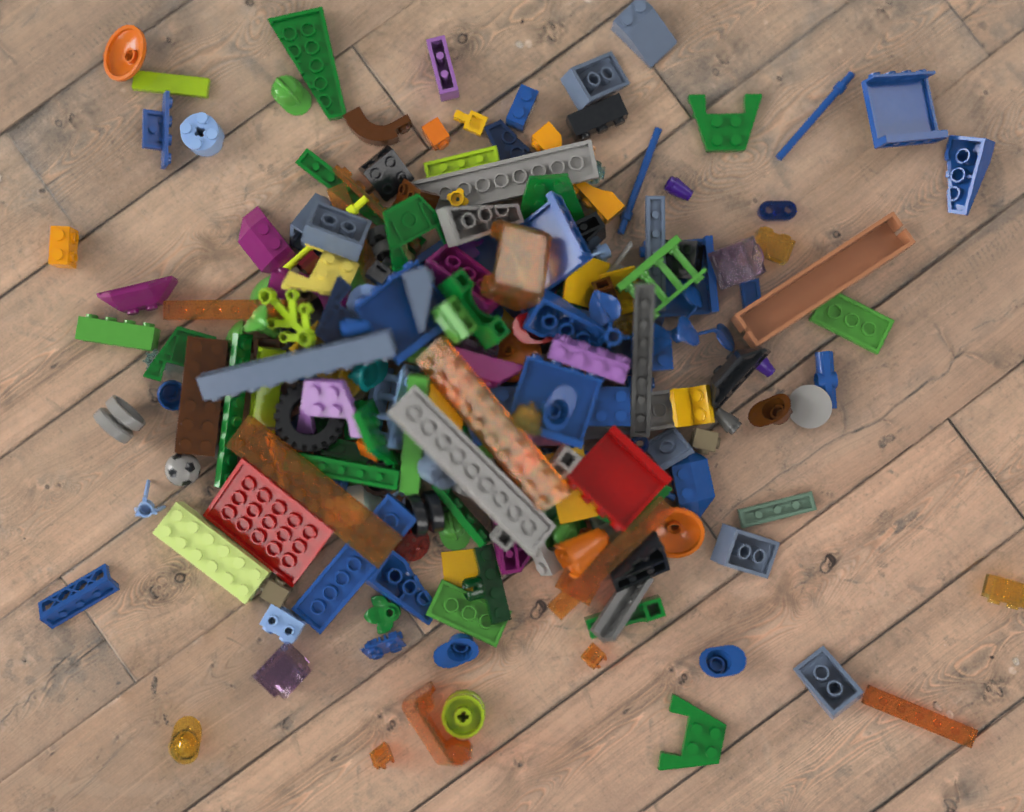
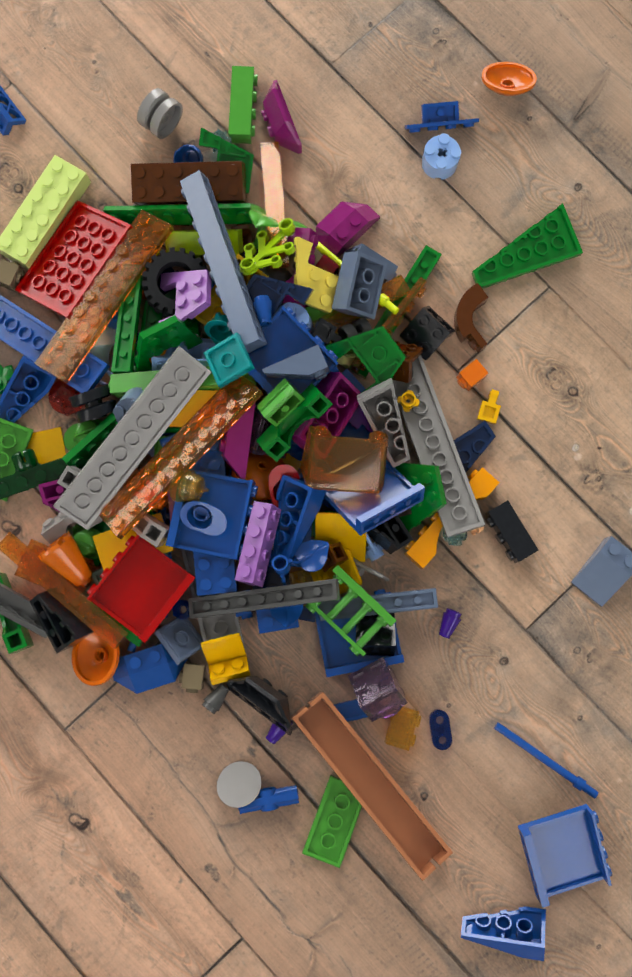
camera: 85 degrees right, 5 degrees down
light orange brick [48,226,79,269] -> none
lime tile [132,71,211,99] -> none
light blue plant [134,479,166,518] -> none
light grey piece [165,453,201,487] -> none
bright green piece [271,75,312,116] -> none
lime tile [423,145,500,178] -> none
medium lavender brick [426,35,459,102] -> none
blue brick [506,84,539,132] -> none
sand blue slope [560,51,630,111] -> none
blue bar [617,127,662,235] -> none
blue plant [671,279,735,352] -> none
green wing [687,94,762,152] -> none
sand blue slope [710,523,780,579] -> none
sand green tile [737,491,817,528] -> none
reddish brown piece [748,394,793,427] -> none
none -> teal tile [203,332,255,388]

